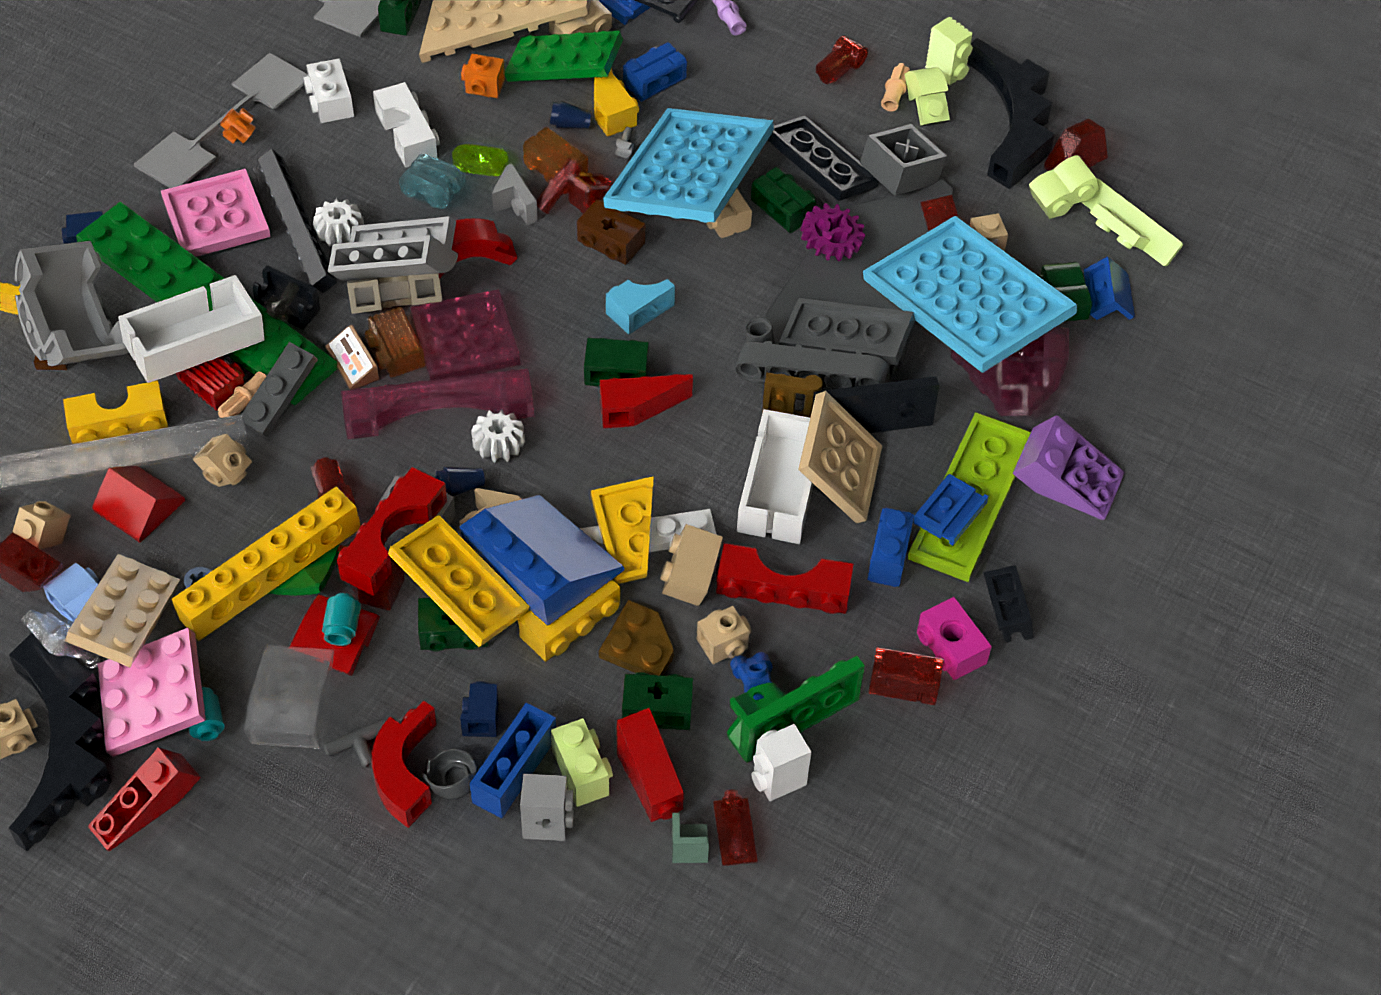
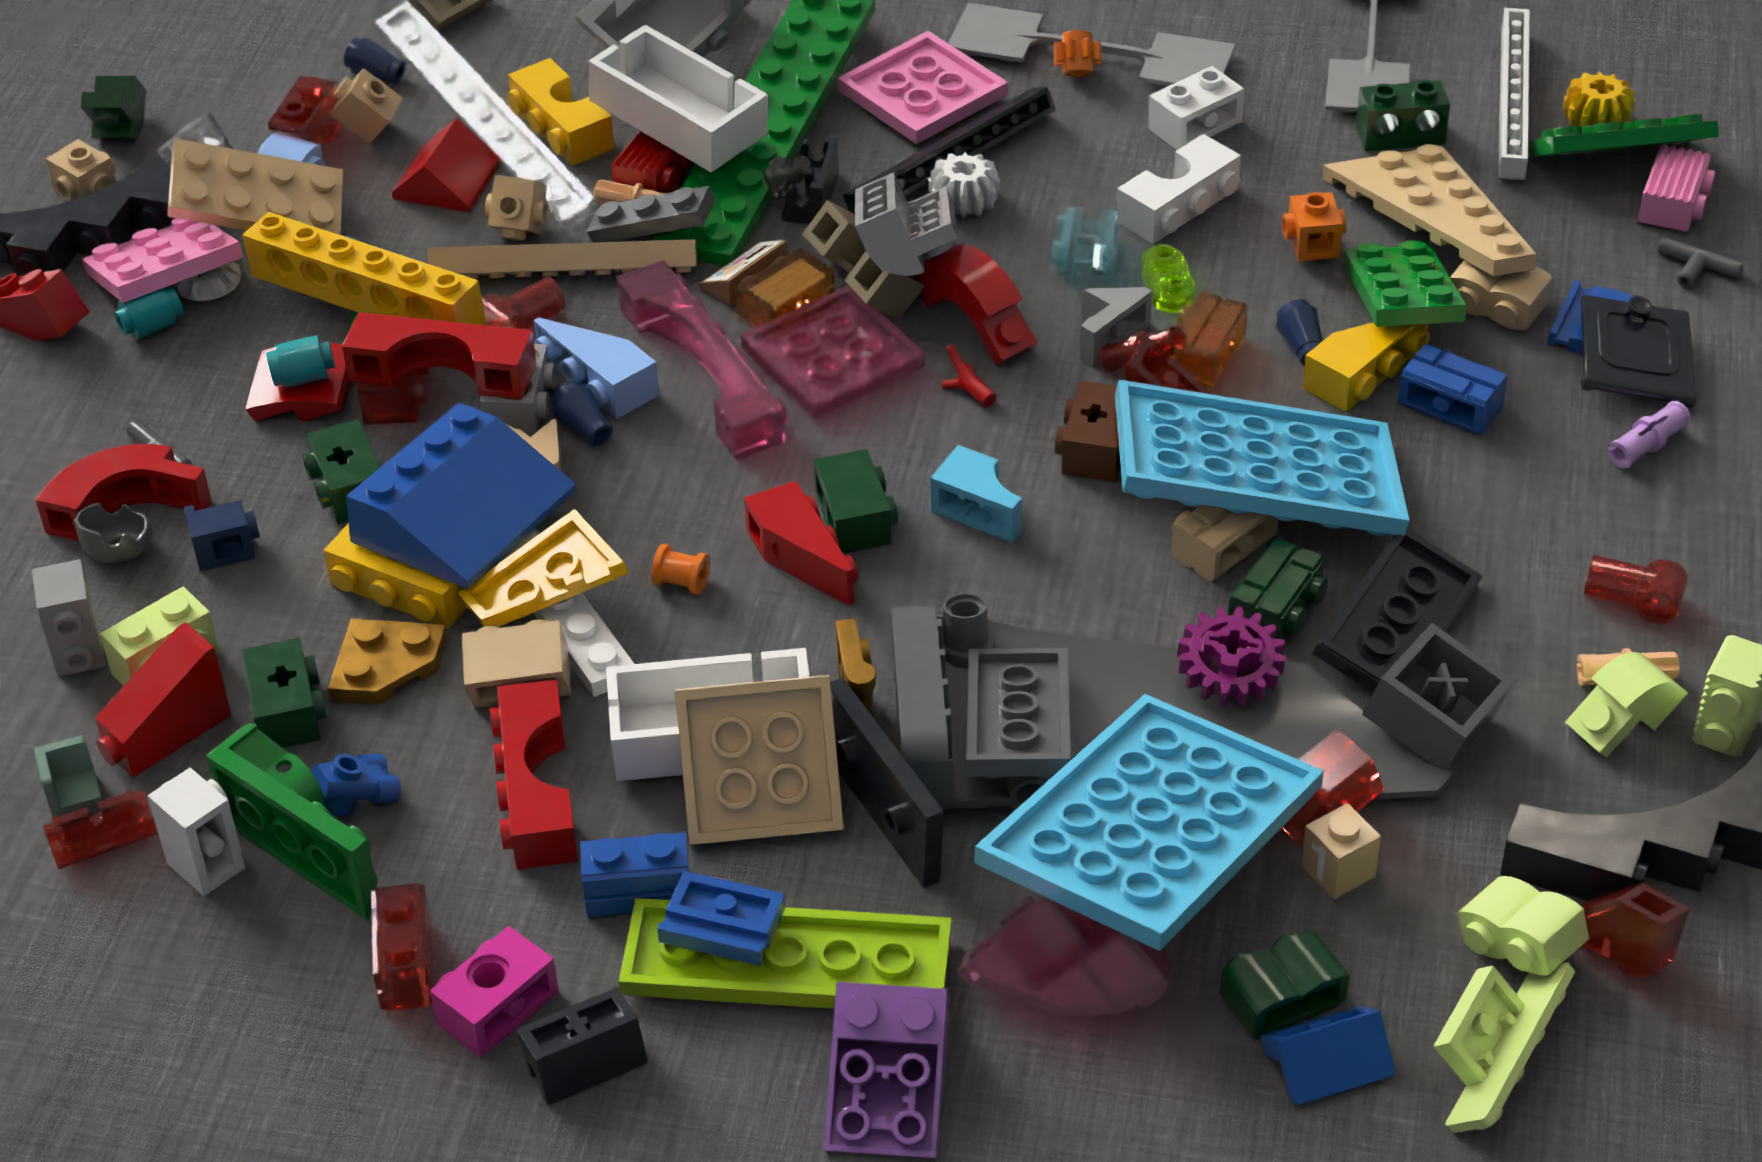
camera: 75 degrees right, 10 degrees down
clear slope [244,645,334,749] -> none
yellow plate [388,515,530,647] -> none
blue brick [470,703,556,819] -> none
white gear [471,409,525,463] -> none
light grey hand [615,127,634,159] -> none
tan brick [697,606,751,664] -> none
none -> tan piece [427,239,697,279]
none -> light blue slope [534,318,659,419]
none -> orange bush [651,543,710,595]
none -> red bar [942,344,997,408]

